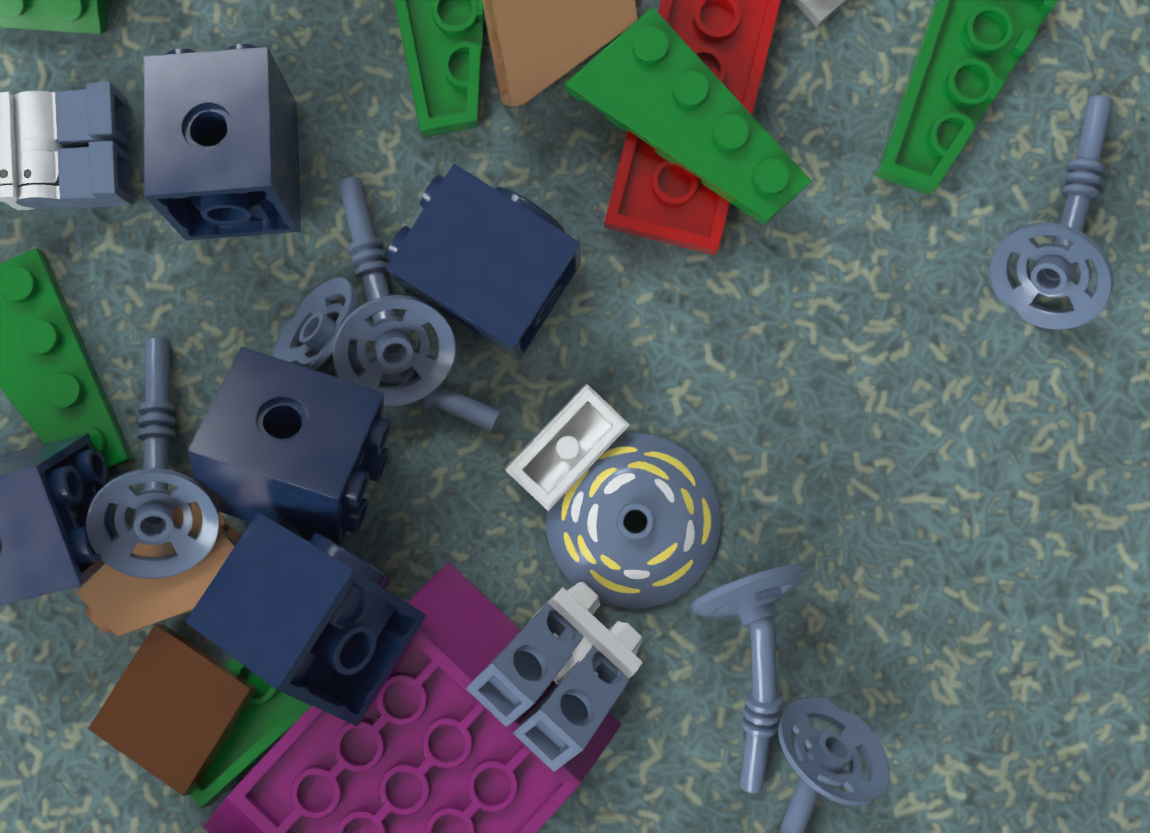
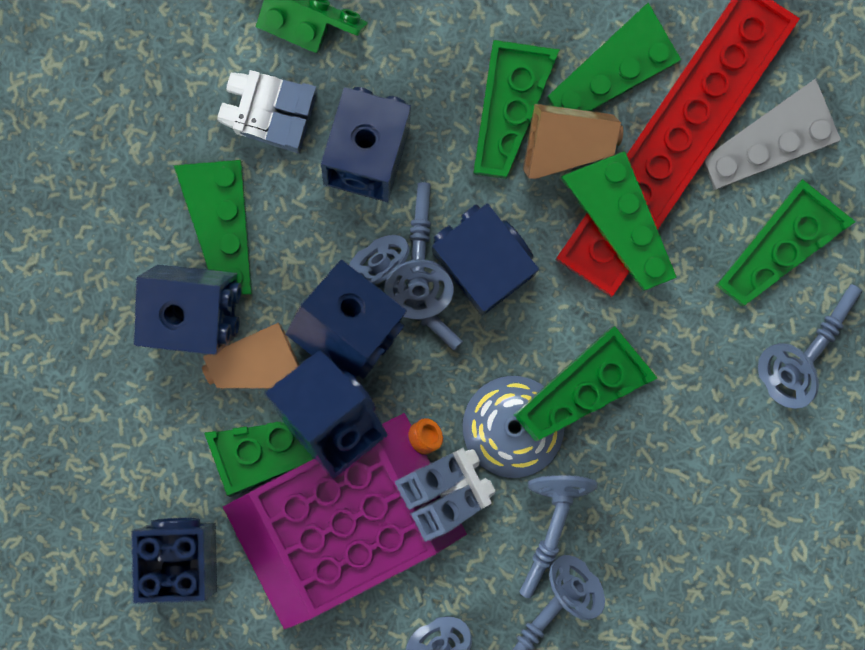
camera: 20 degrees right, 0 degrees up
sand blue dish [86,338,219,579] -> none
reddish brown tile [88,624,258,796] -> none
white slope [504,384,630,511] -> none
none -> orange tile [408,418,443,455]
none -> green wing [513,326,657,441]

